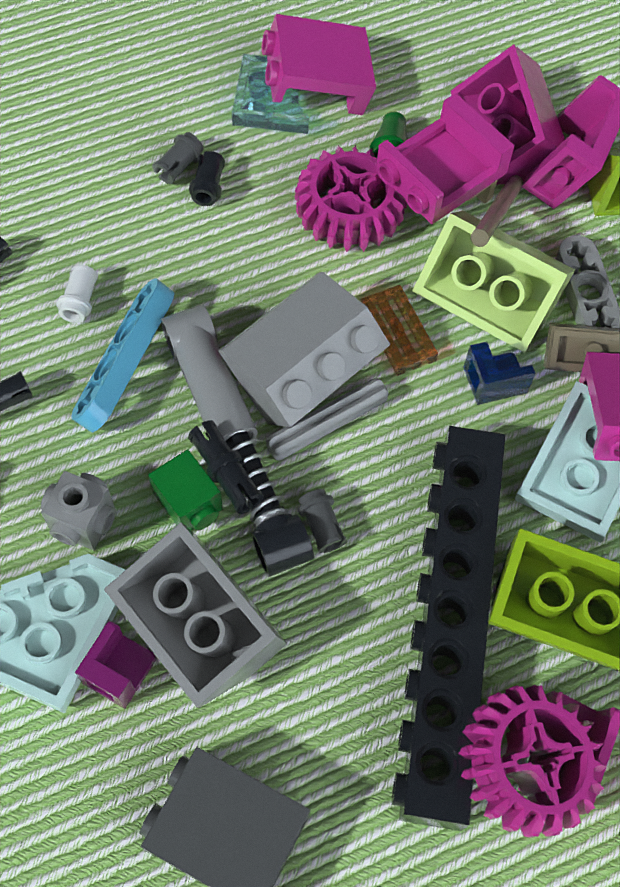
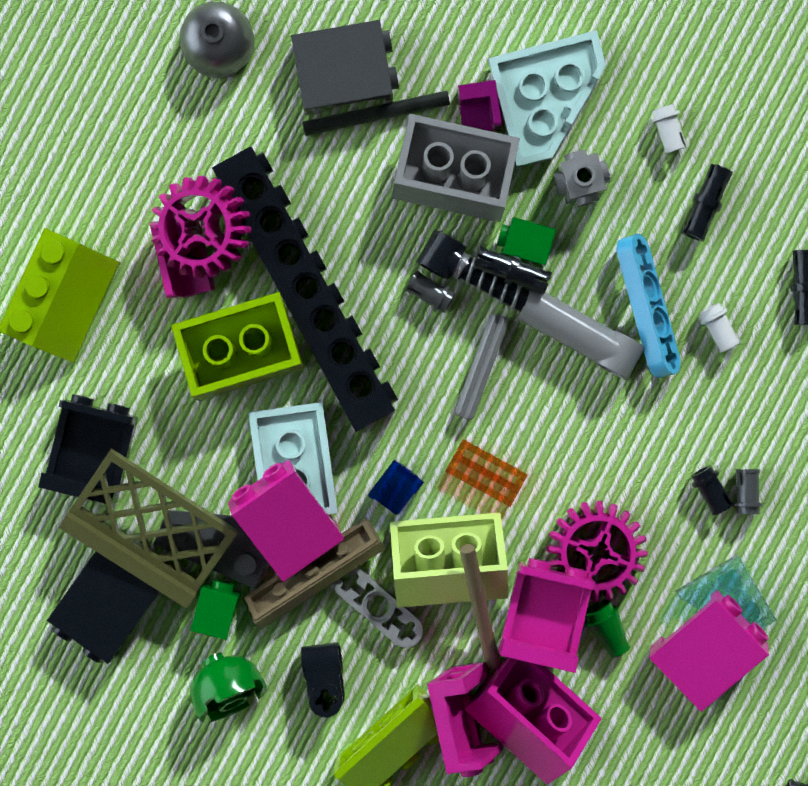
camera: 145 degrees right, 25 degrees up
light grey slope [218,272,391,427] -> none
none -> pearl dark grey bar [302,90,450,136]

